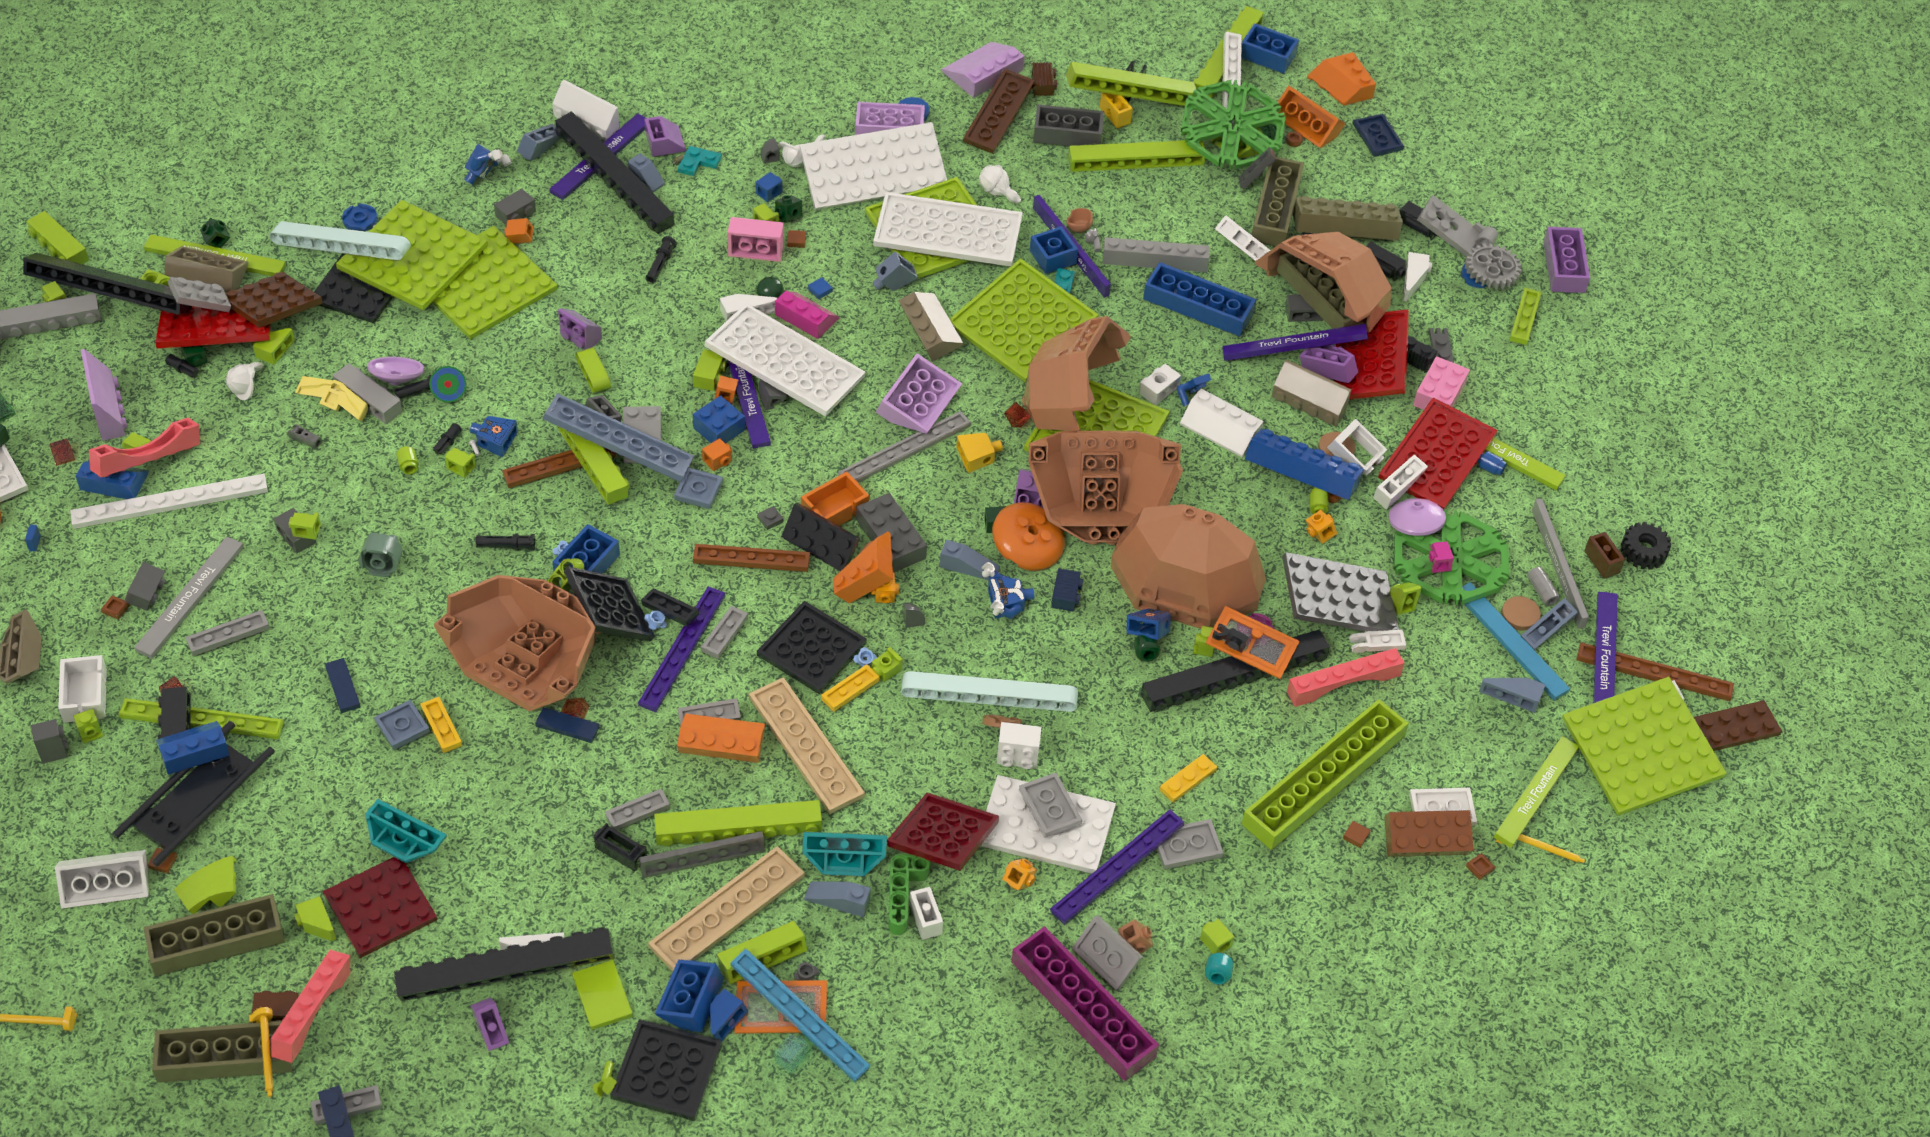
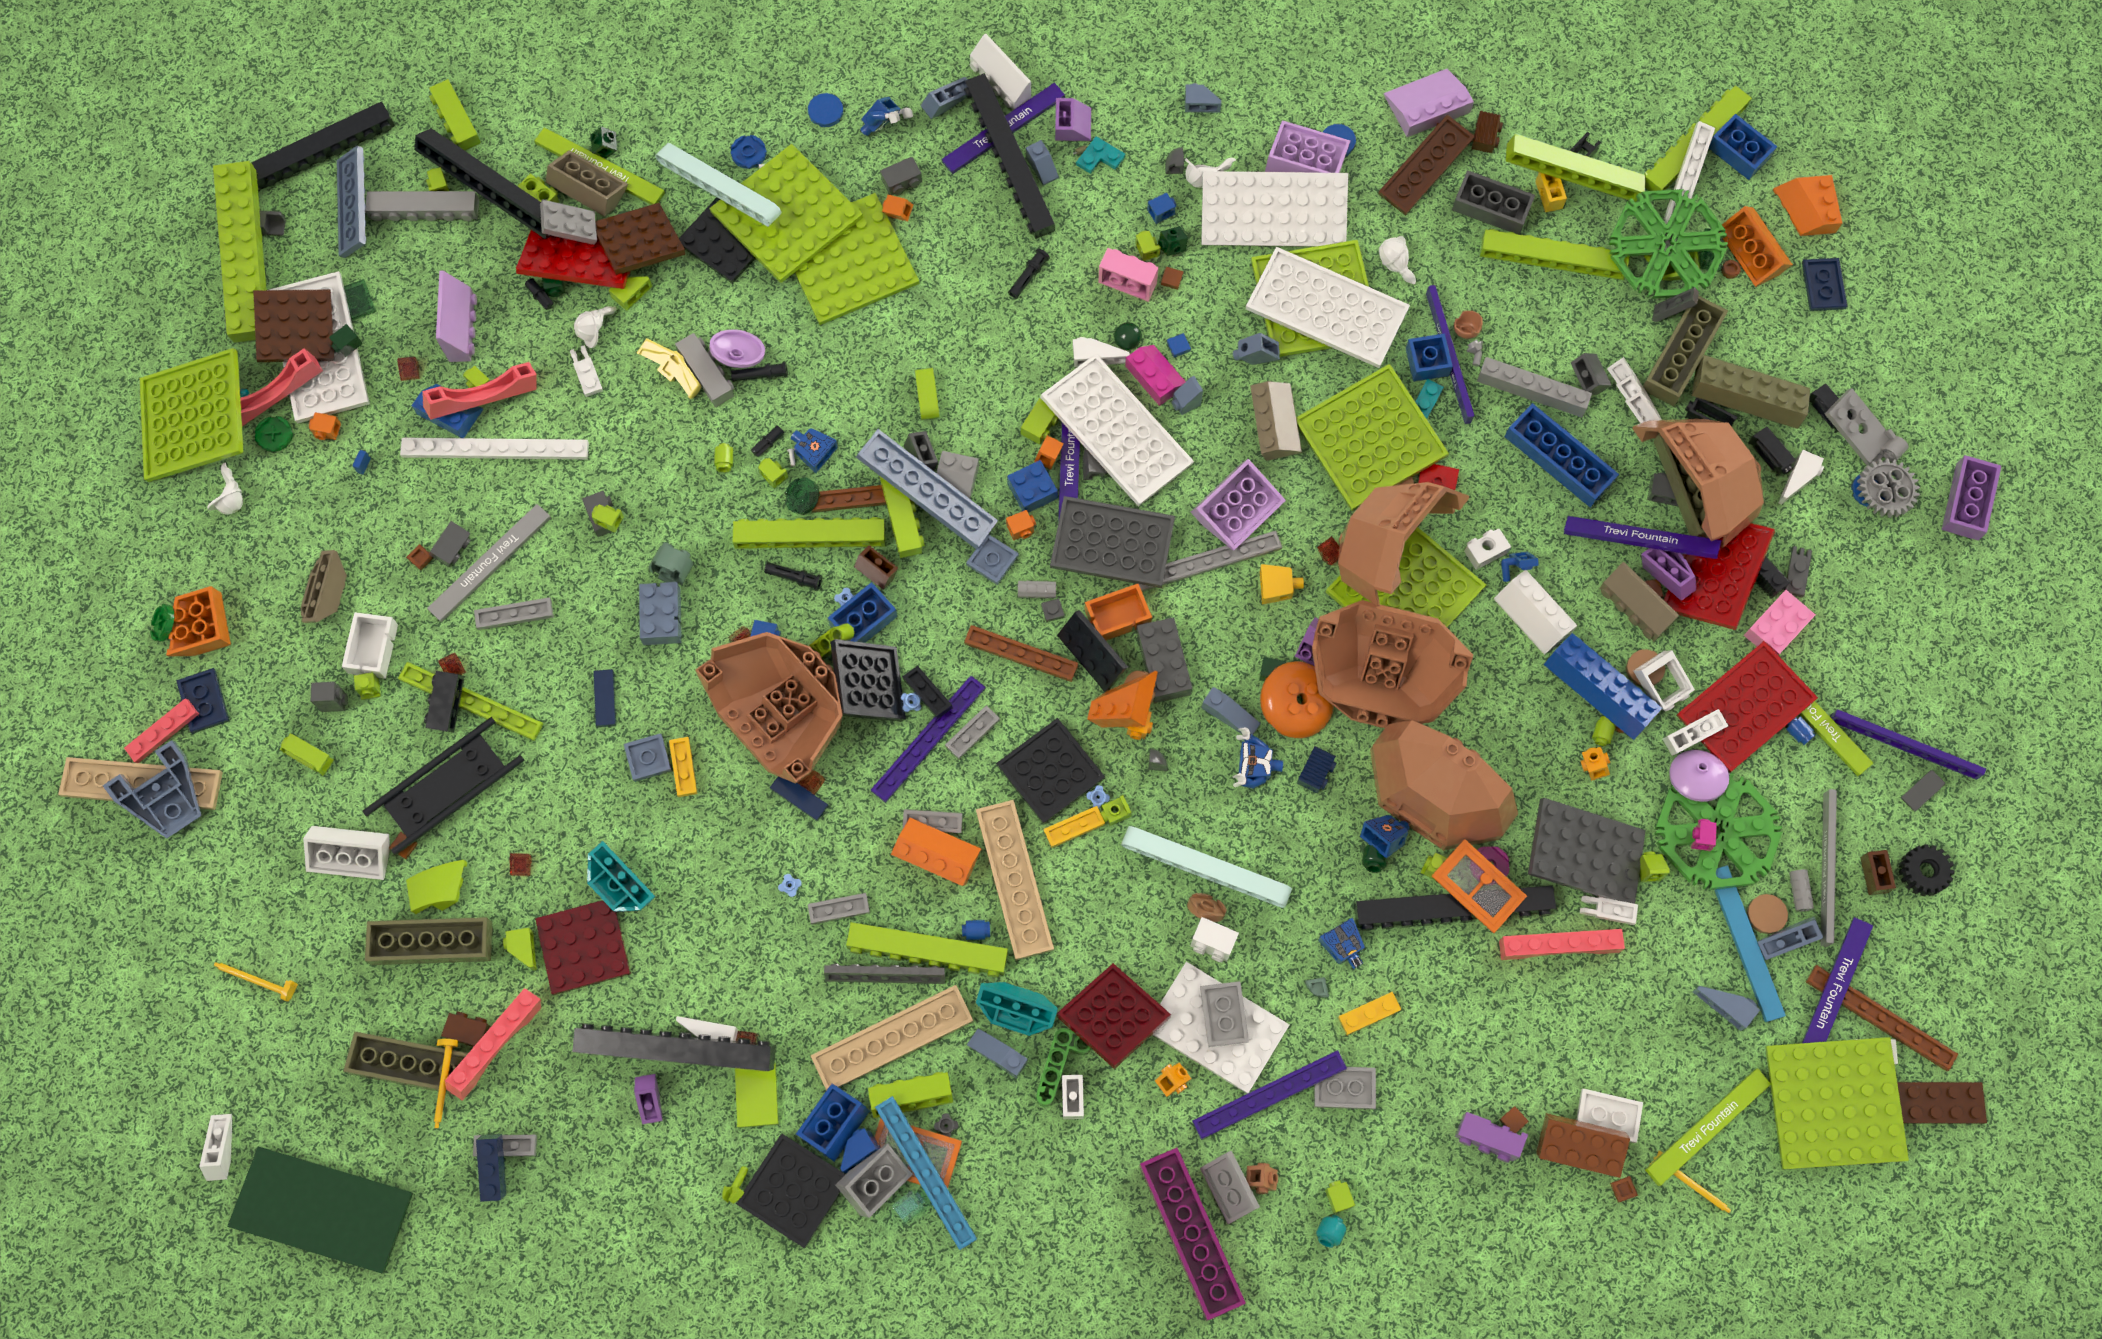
camera: 20 degrees right, 20 degrees up
blue slope [156,721,229,775] -> none
flat silver bar [287,424,322,449] -> none
tile [429,366,467,403] -> none
medium lavender slope [558,308,602,349] -> none
black window [594,823,647,872] -> none
black plate [1212,624,1249,653] -> none
lime brick [1241,699,1409,850] -> none
lime plate [1509,288,1542,345] -> none
none -> lime window [279,733,334,776]
none -> clear red slope [509,853,532,876]
none -> white hinge [570,345,603,397]
none -> sand blue piece [639,582,682,645]
none -> lime brick [733,517,885,549]
none -> light blue plate [778,874,802,897]
none -> clear green tile [785,477,820,515]
none -> blue tile [808,93,843,127]
none -> light grey slope [835,1144,913,1218]
none -> reddish brown brick [854,545,898,590]
none -> blue brick [962,920,990,940]
none -> light grey axle [1018,580,1056,599]
none -> dark grey plate [1050,496,1175,588]
none -> sand blue slope [1172,376,1203,415]
none -> sand blue slope [1185,83,1221,113]
none -> sand green tile [1305,977,1329,998]
none -> torso [1318,918,1365,970]
none -> medium lavender wedge [1455,1112,1528,1163]
none -> dark grey brick [1571,353,1612,395]
none -> dark purple tile [1831,709,1986,780]
none -> dark grey slope [1901,770,1945,812]

